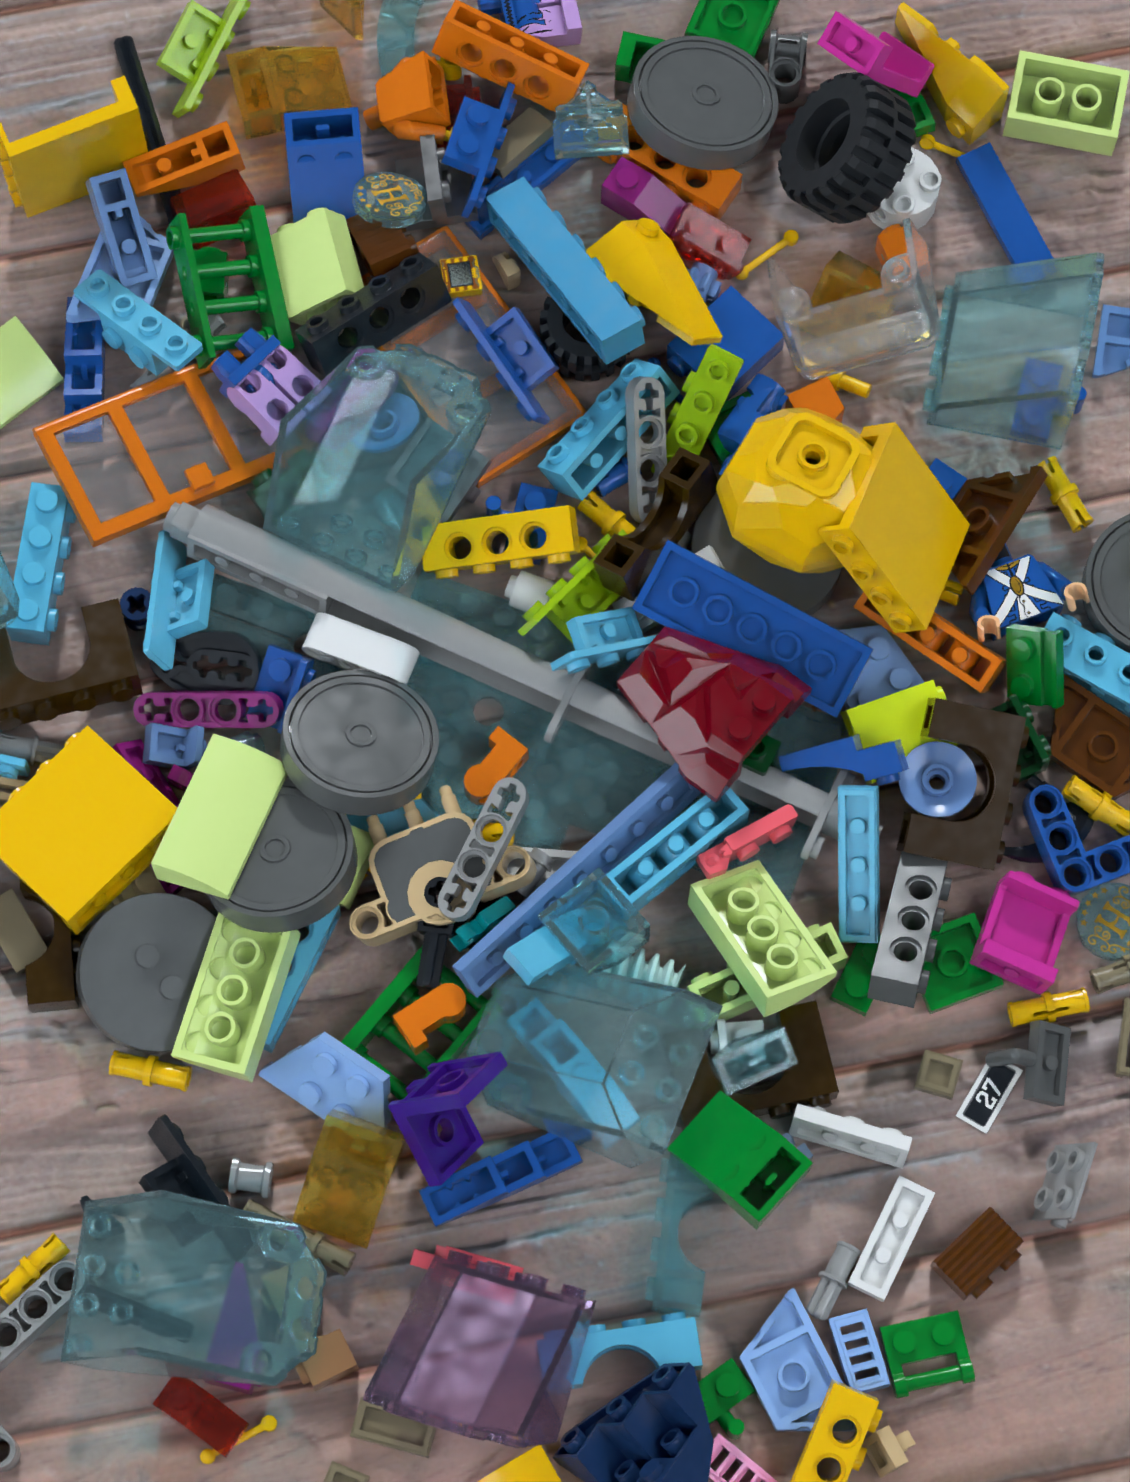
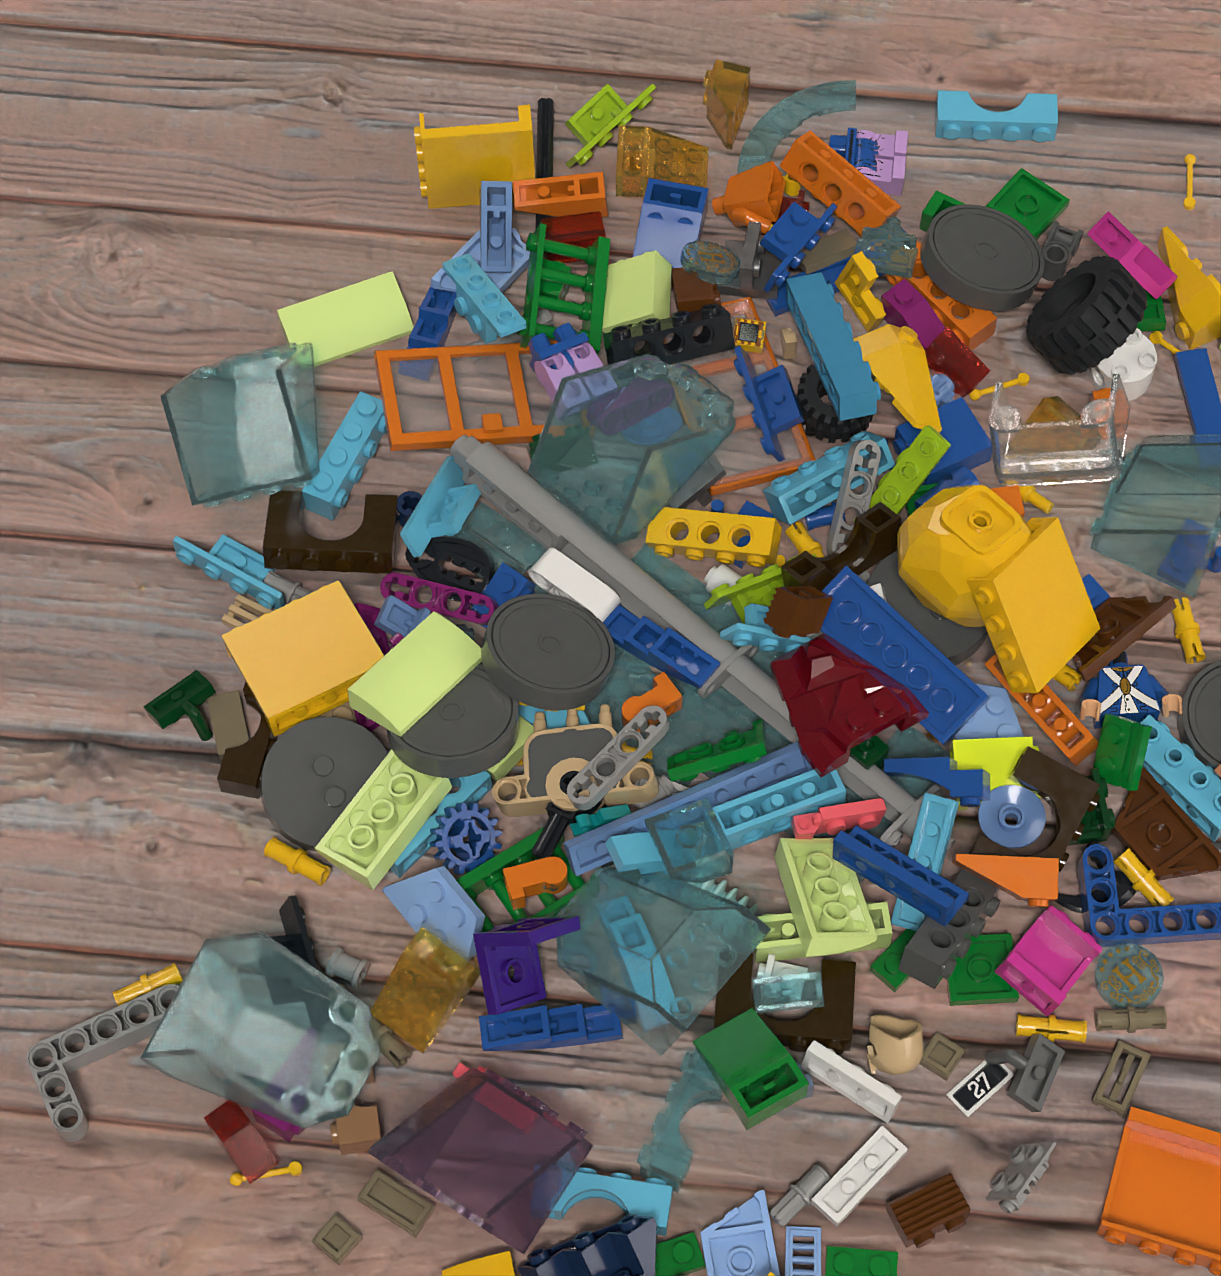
camera: 20 degrees right, 10 degrees down
none -> blue gear [429,803,502,875]
none -> blue slope [603,605,721,689]
none -> green wing [667,718,767,782]
none -> reddish brown brick [763,586,833,639]
none -> blue fence [833,825,969,927]
none -> yellow plate [835,251,886,332]
none -> tan helmet [866,1015,923,1075]
none -> orange slope [952,854,1059,907]

